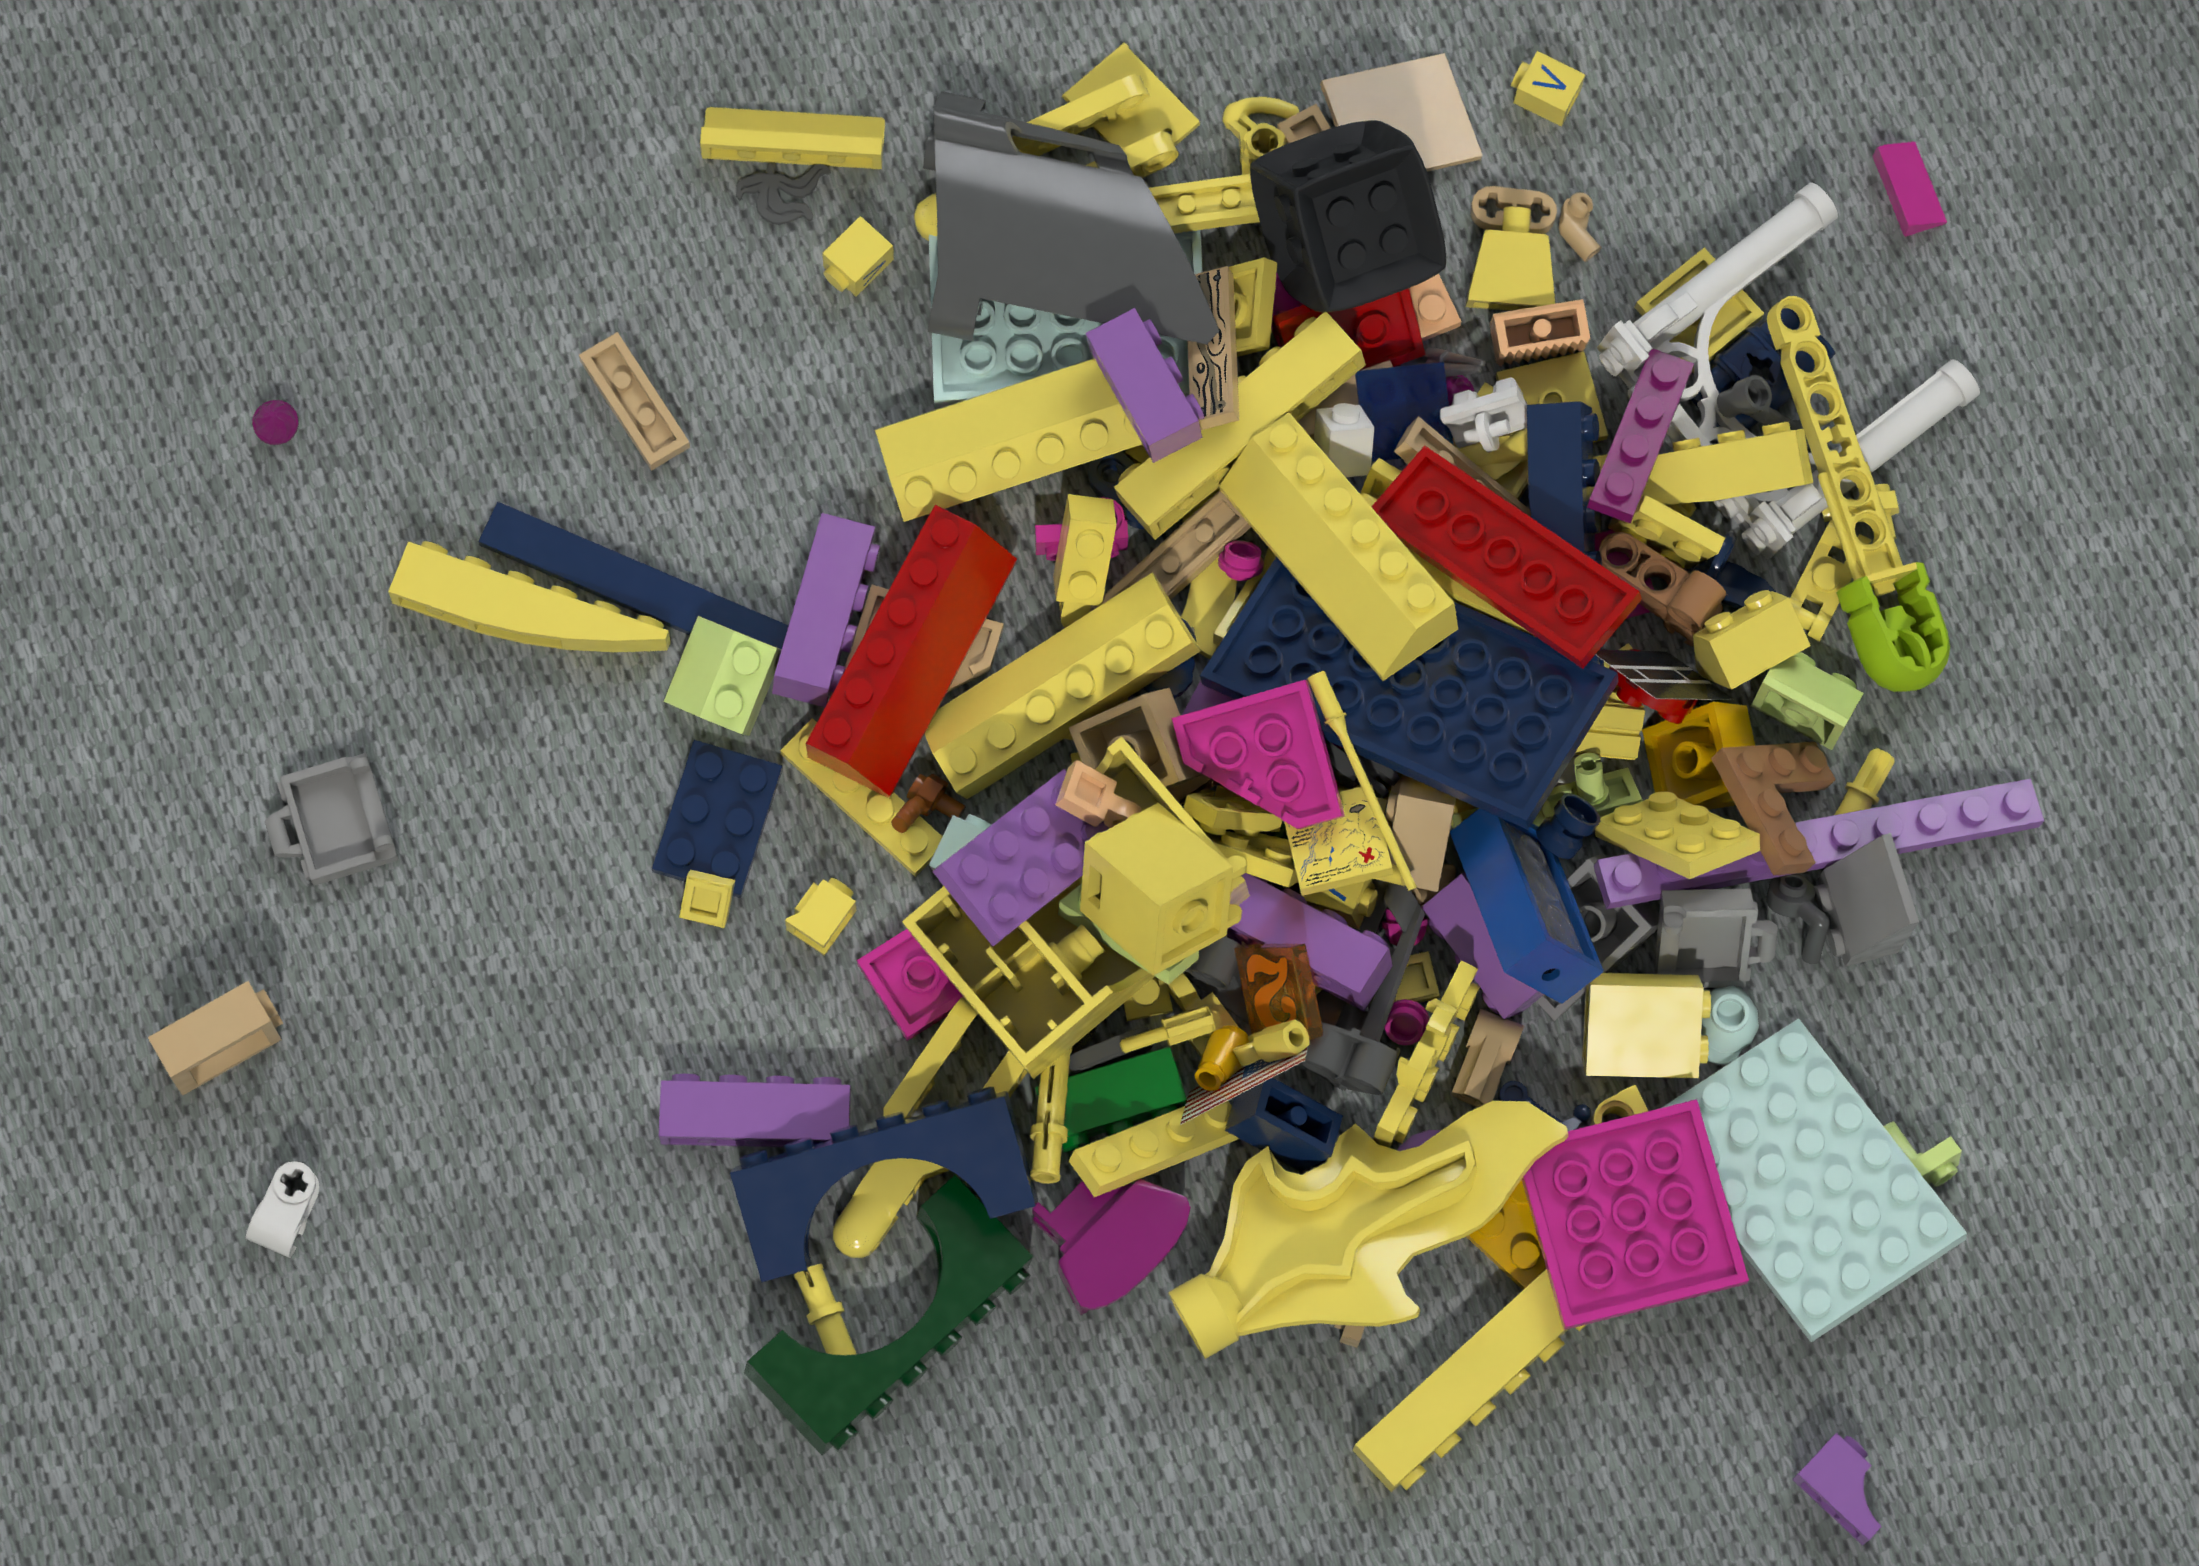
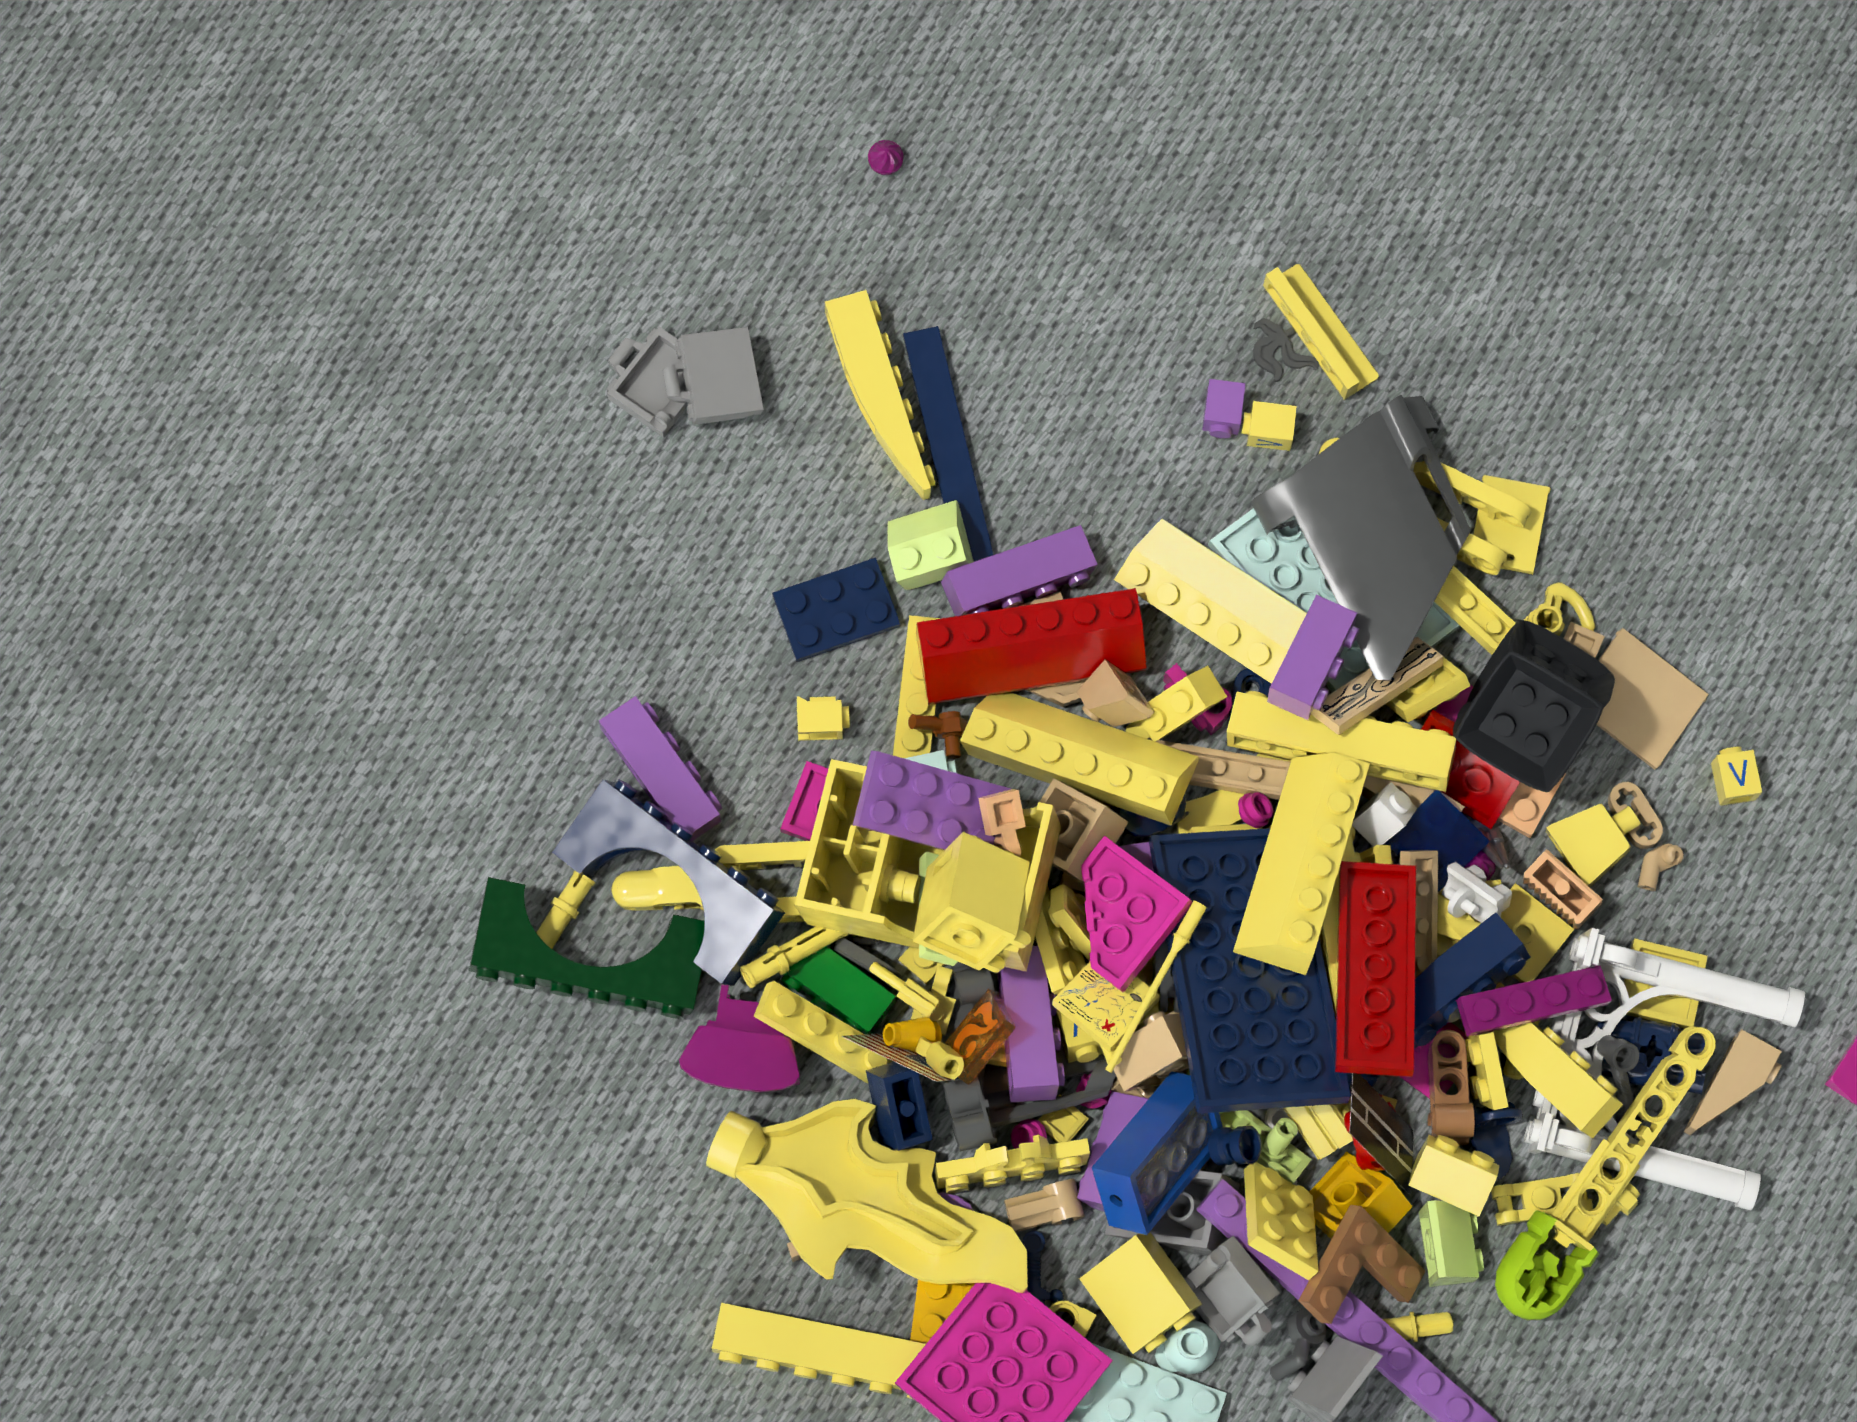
camera: 55 degrees right, 0 degrees up
tan window [148,981,283,1096] -> none
white piece [246,1161,320,1258] -> none
tan plate [579,332,690,471] -> none
light yellow tile [679,869,735,928] -> none
none -> light grey piece [662,327,764,425]
none -> tan slope [1077,659,1154,727]
none -> medium lavender brick [1202,379,1246,438]
none -> tan slope [1683,1029,1782,1135]

